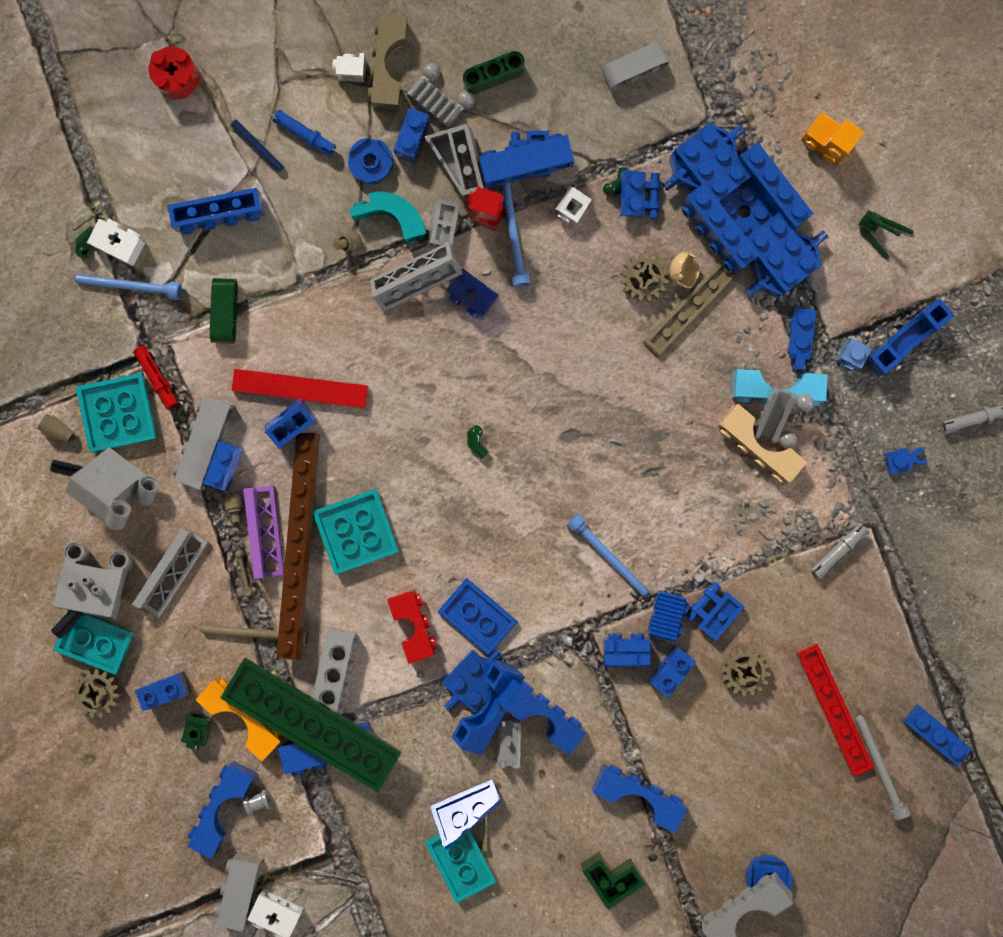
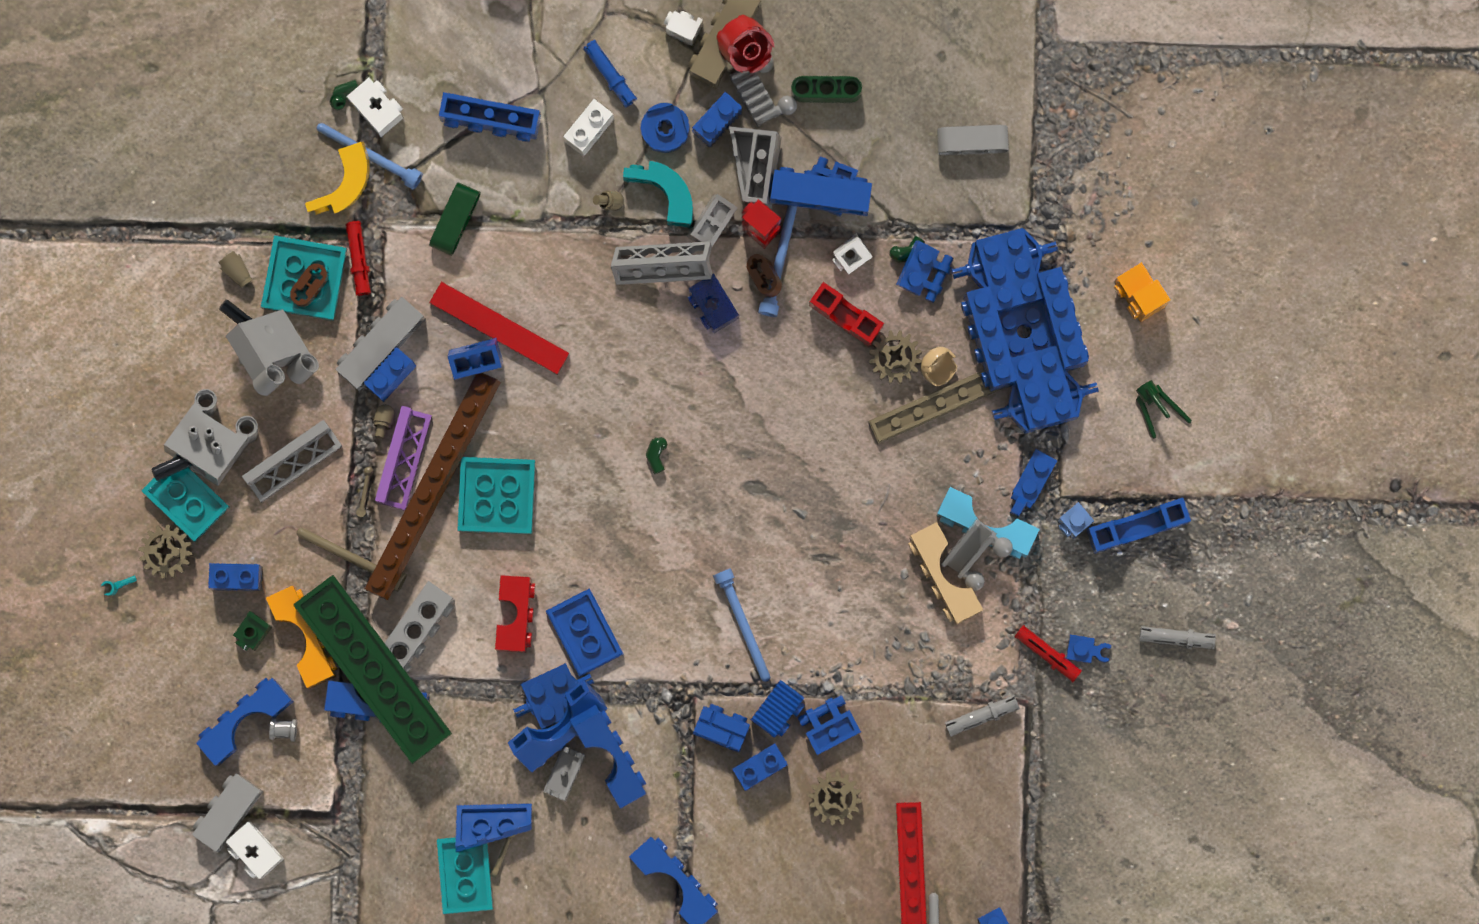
camera: 20 degrees right, 5 degrees down
dark blue bar [231,119,284,173] -> none
none -> teal hand [101,575,137,596]
none -> reddish brown beam [290,264,328,307]
none -> yellow arch [305,141,370,215]
none -> white brick [563,99,614,157]
none -> red brick [716,15,774,73]
none -> reddish brown beam [746,254,782,297]
none -> red arch [809,282,884,348]
none -> red pin [1014,625,1082,683]

